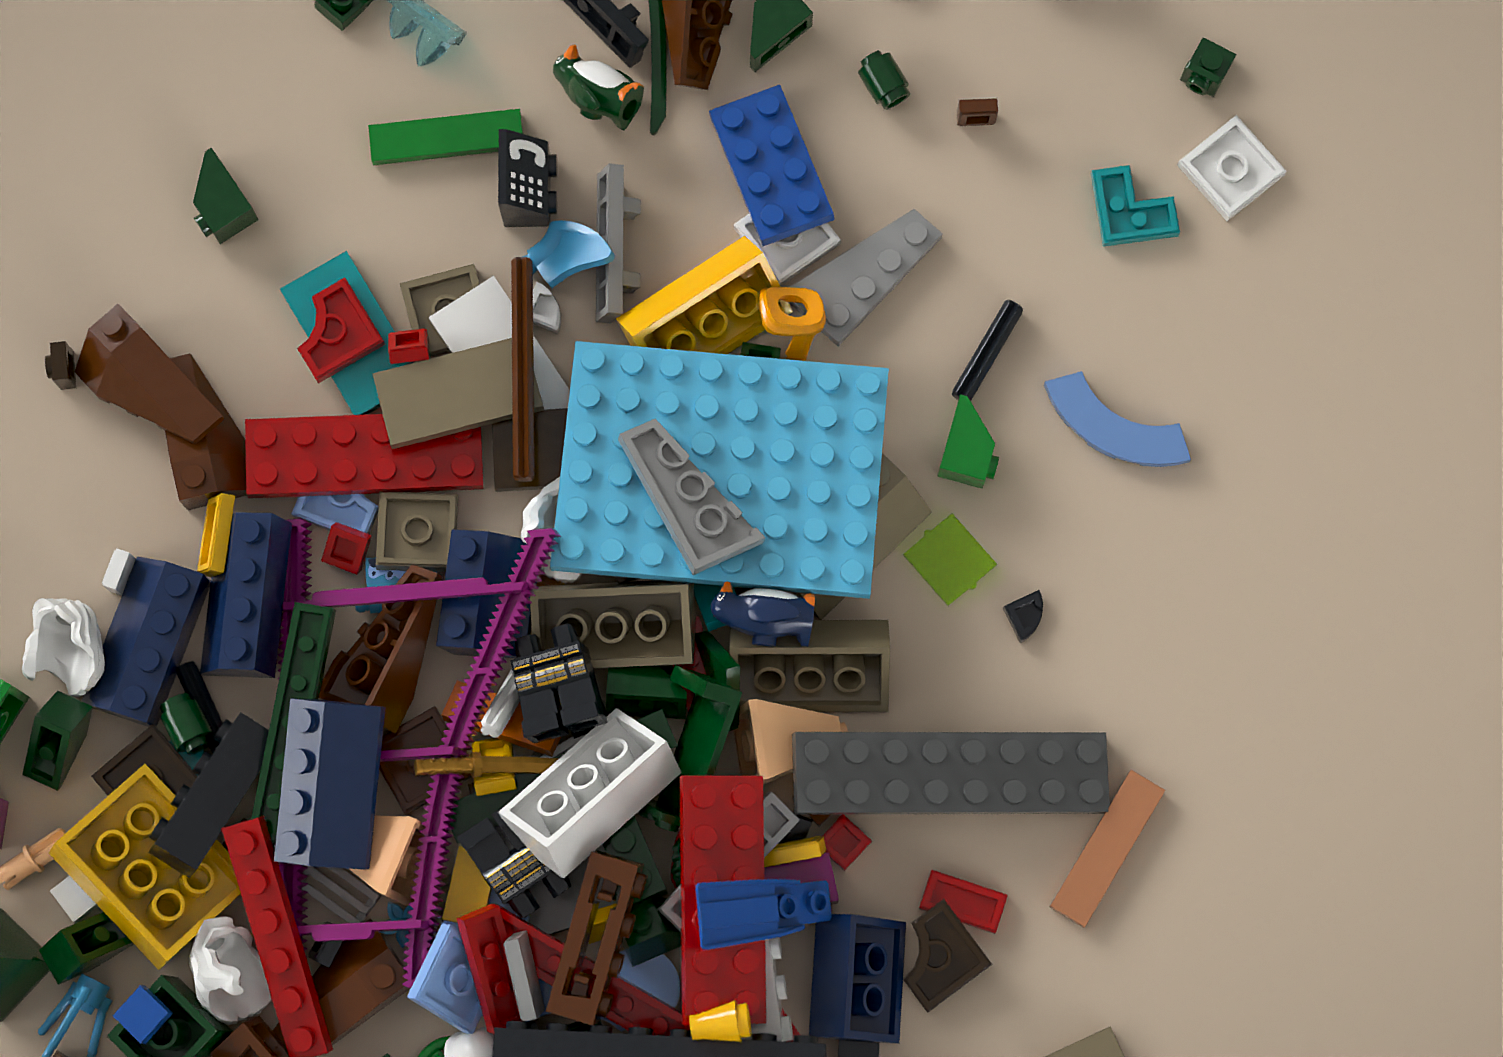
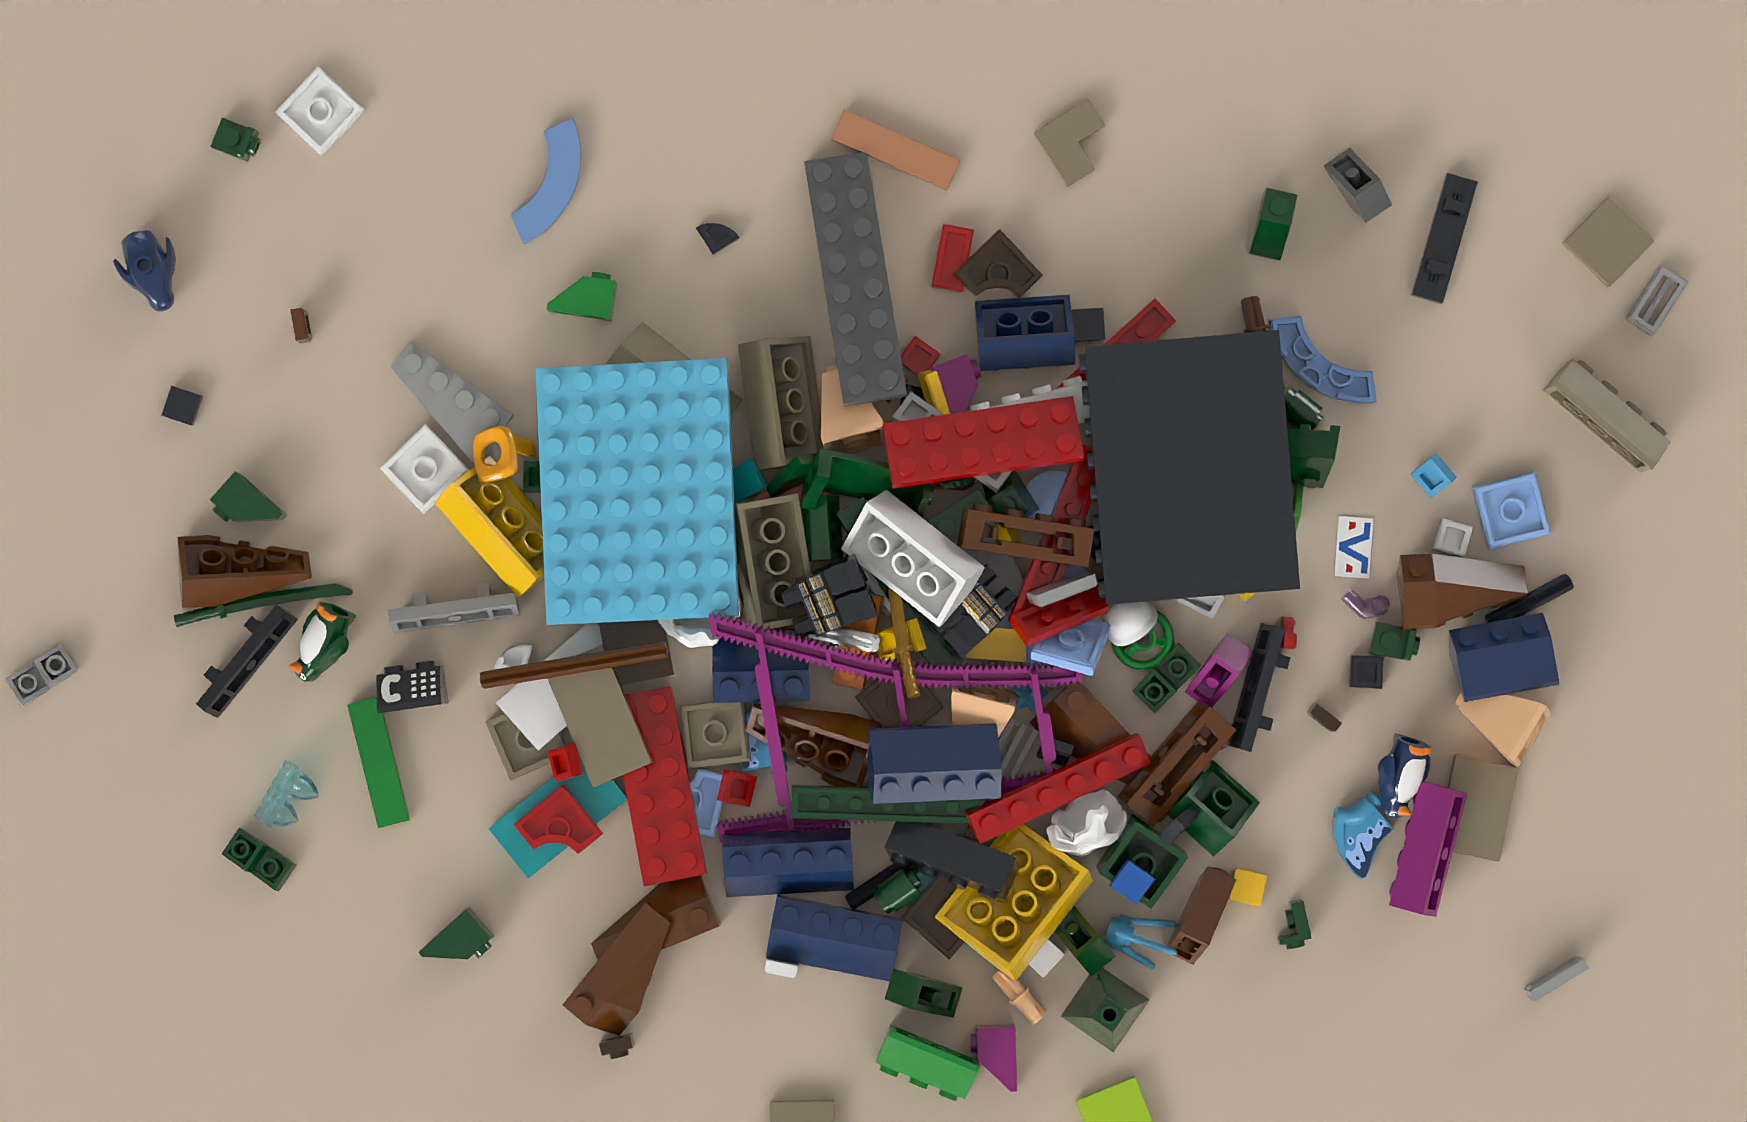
camera: 95 degrees left, 10 degrees up
white hair [22,598,105,697] -> none
yellow tile [197,493,235,578] -> none
dark azure arm [522,221,615,288] -> none
light grey wing [618,419,766,575] -> none
yellow cone [689,1000,752,1042] -> none
blue piece [695,879,832,950] -> none
blue plate [709,84,835,247] -> none
dark blue animal [710,582,815,647] -> none
dark green brick [858,50,910,110] -> none
clear neon green piece [903,513,997,606] -> none
black axle [952,299,1023,401] -> none
teal tile [1091,165,1180,247] -> none

